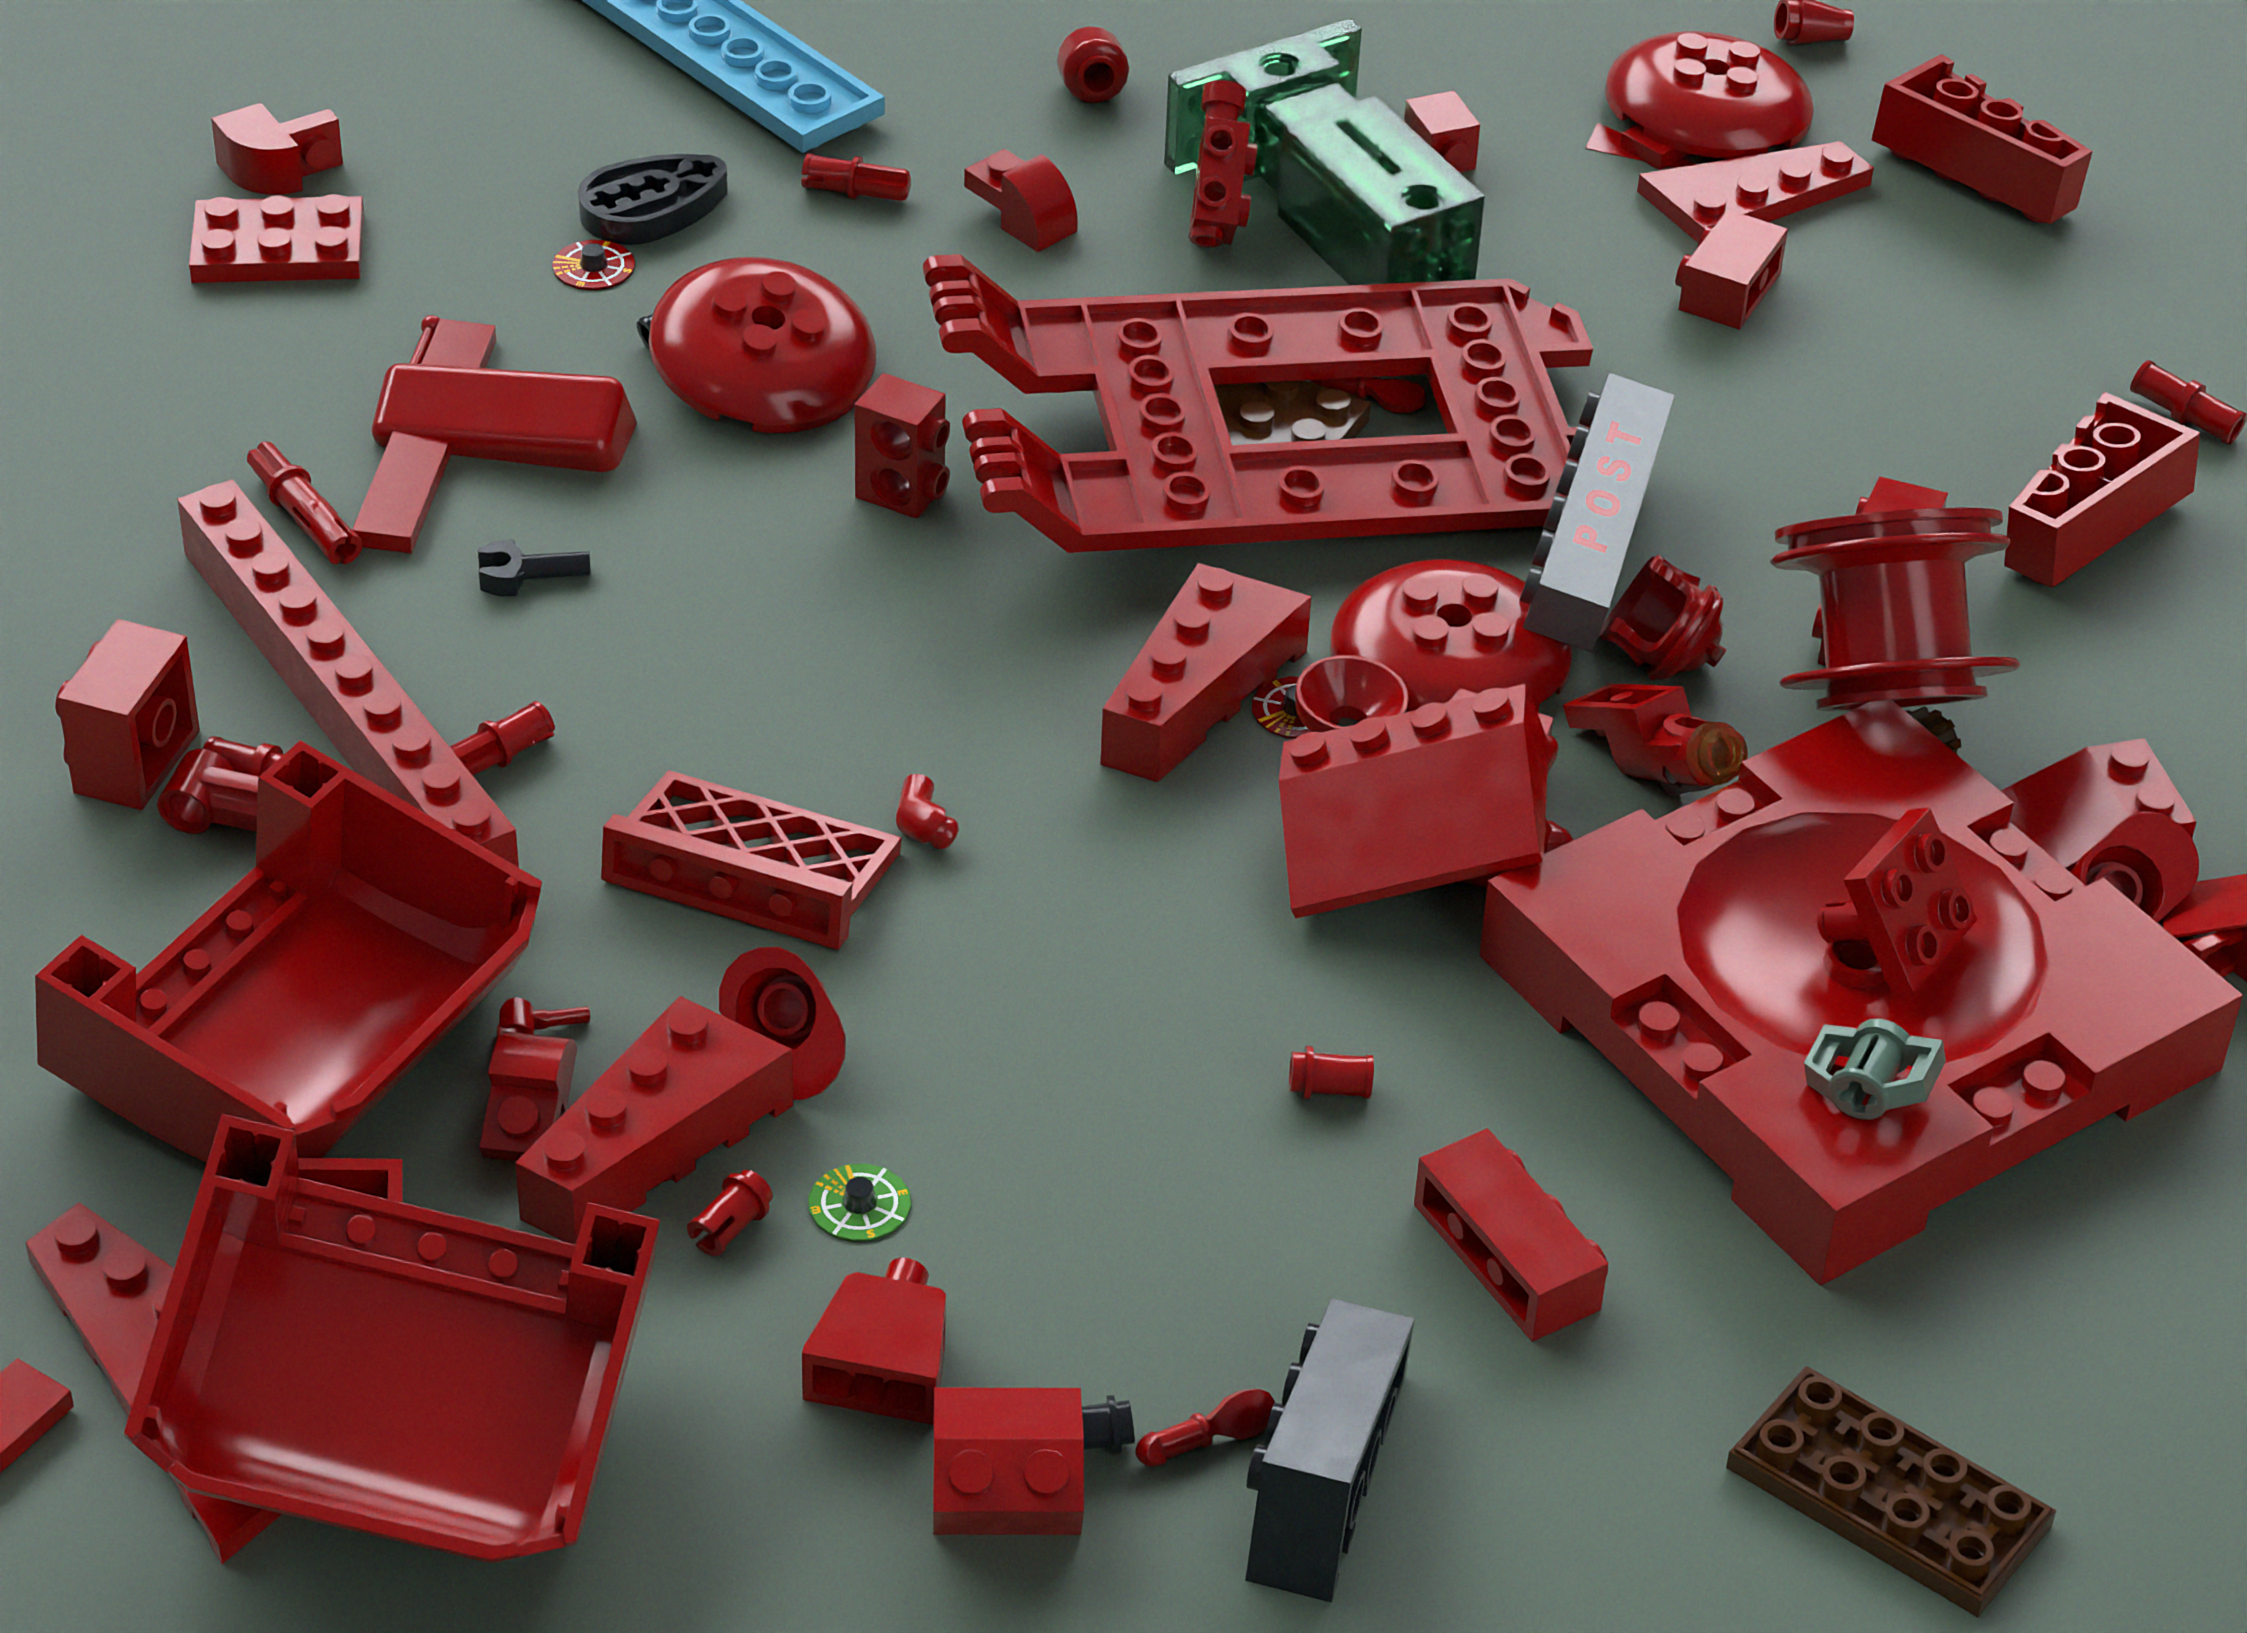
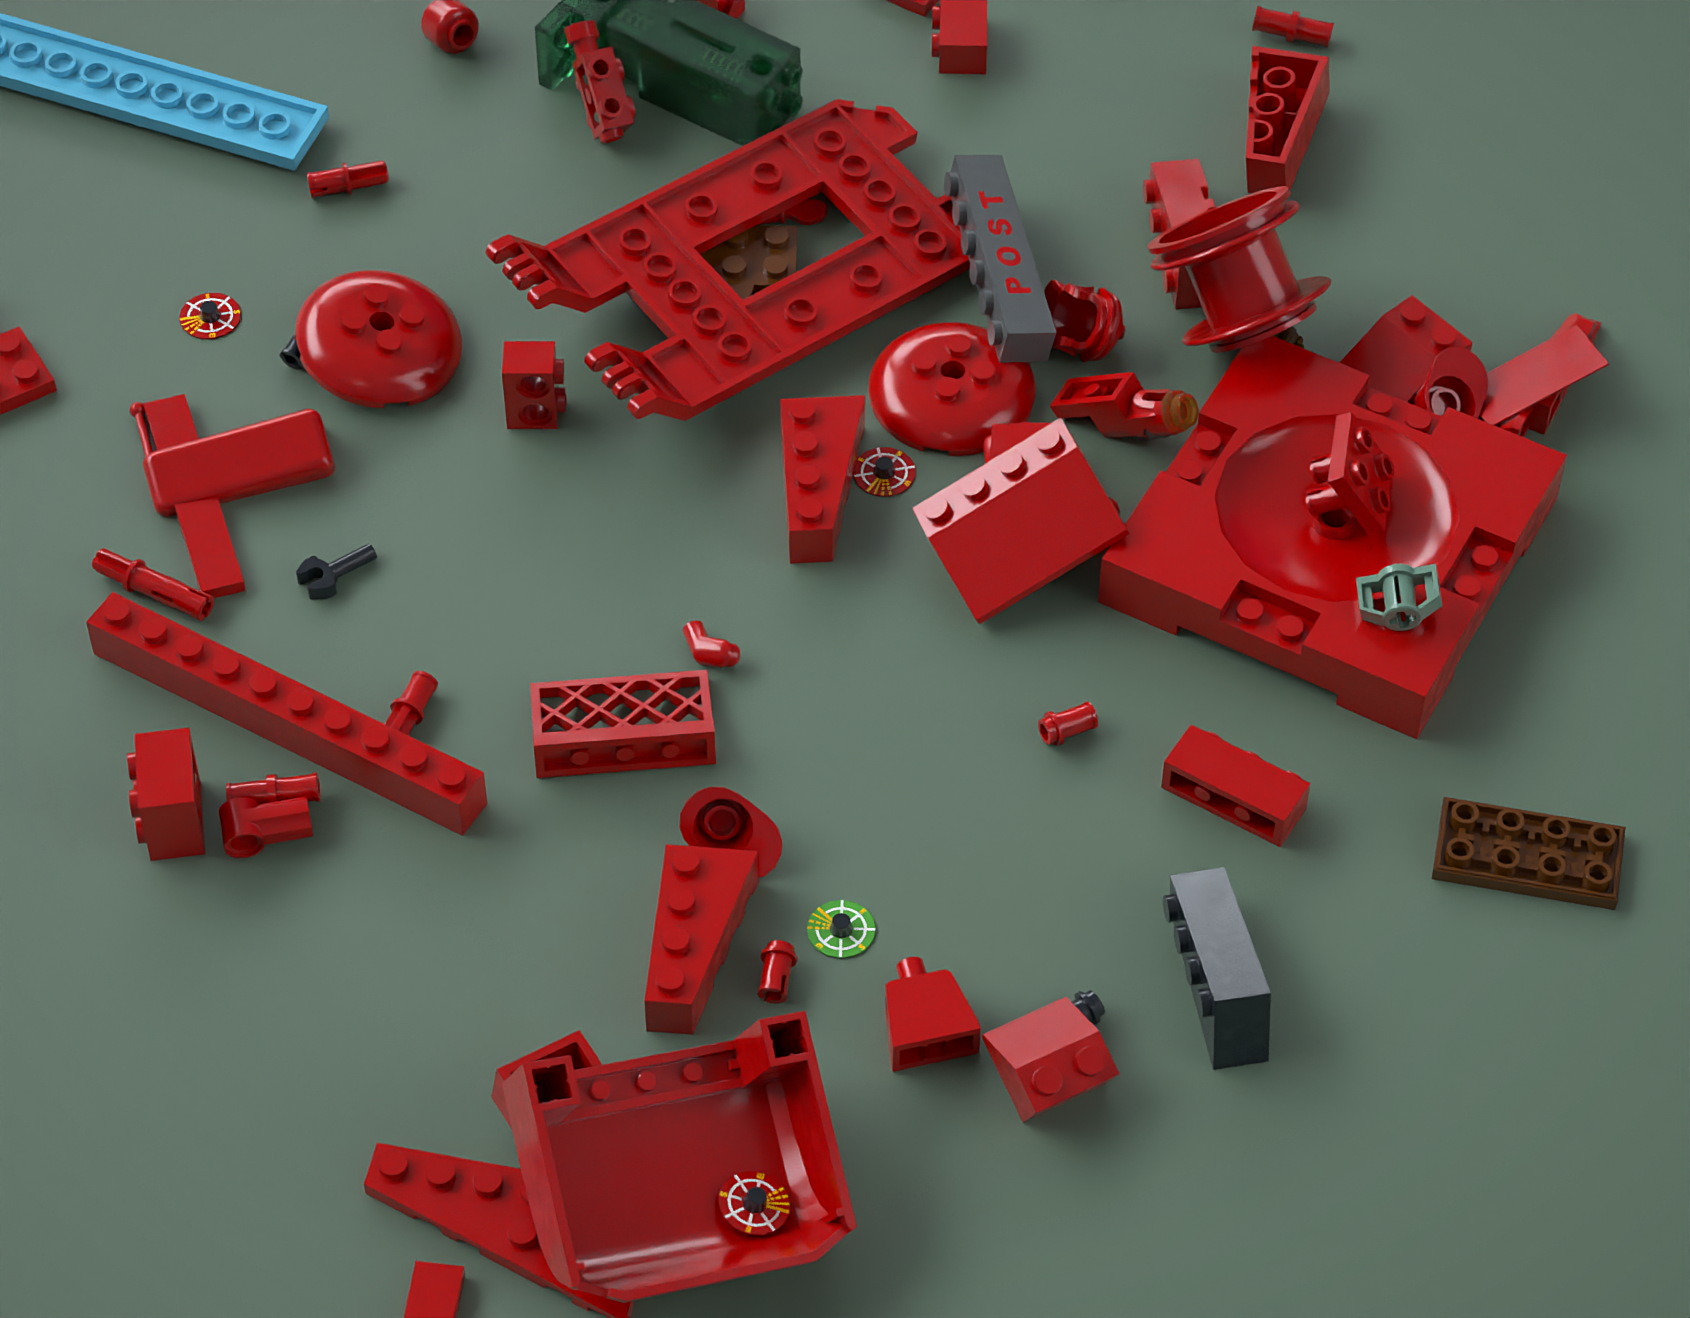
camera: 25 degrees left, 10 degrees up
red slope [35,740,542,1163] -> none
red brick [479,1032,577,1161] -> none
red hand [497,997,590,1040] -> none
black piece [578,154,728,245] -> none
red brick [964,148,1078,252] -> none
red piece [1135,1388,1275,1467] -> none
red piece [1295,655,1409,733] -> none
none -> red piece [718,1171,790,1236]

